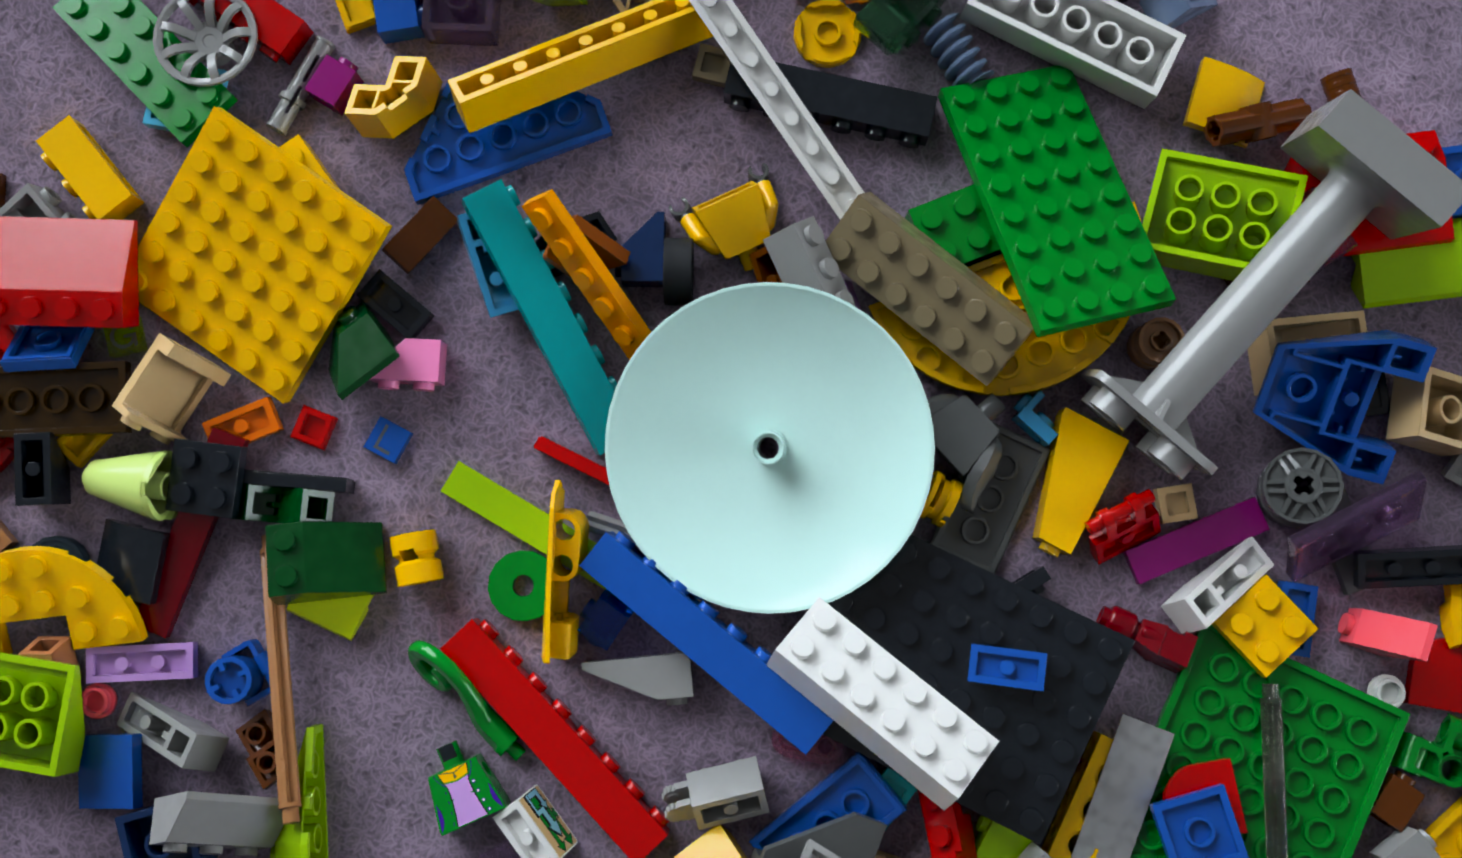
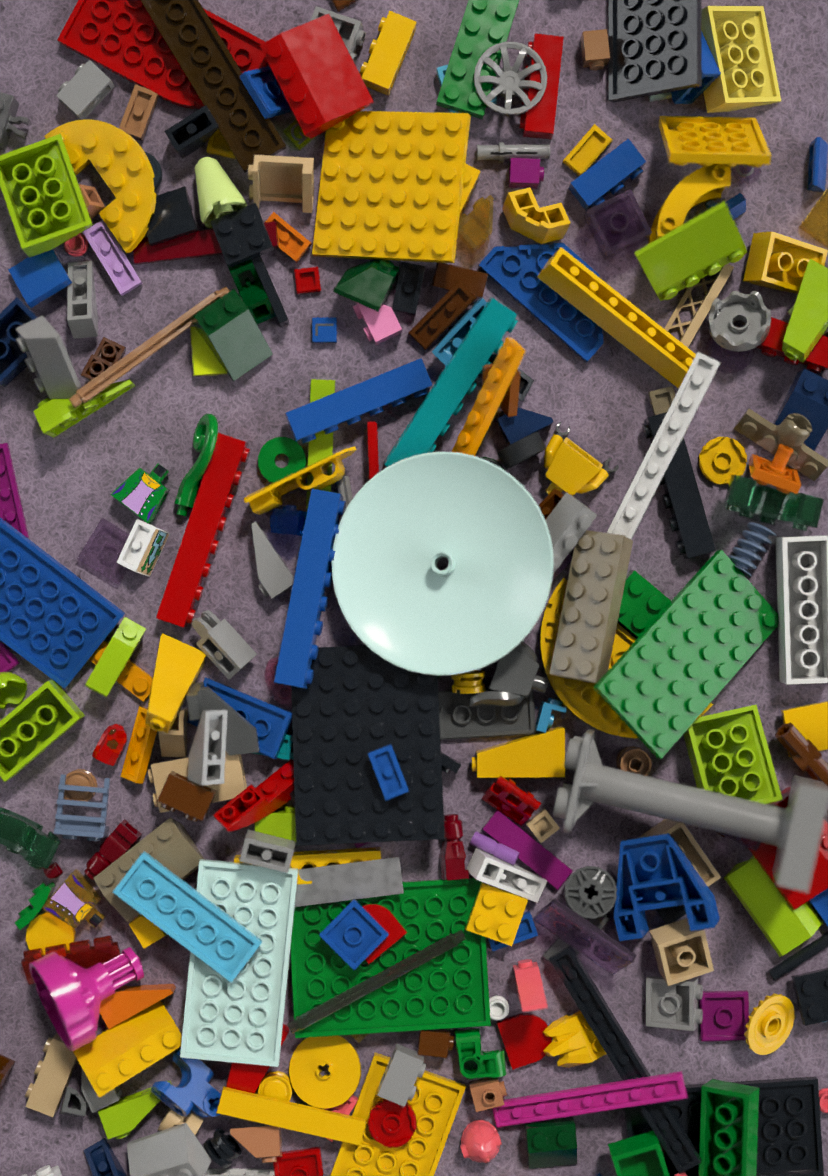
camera: 60 degrees right, 5 degrees up
blue piece [205,639,270,707] -> none
yellow wheel [389,529,444,587] -> none
white brick [766,597,999,811] -> none
none -> blue brick [285,358,433,444]
none -> reddish brown tile [408,280,477,350]
none -> clear yellow slope [457,195,494,253]
none -> medium lavender piece [470,831,520,866]

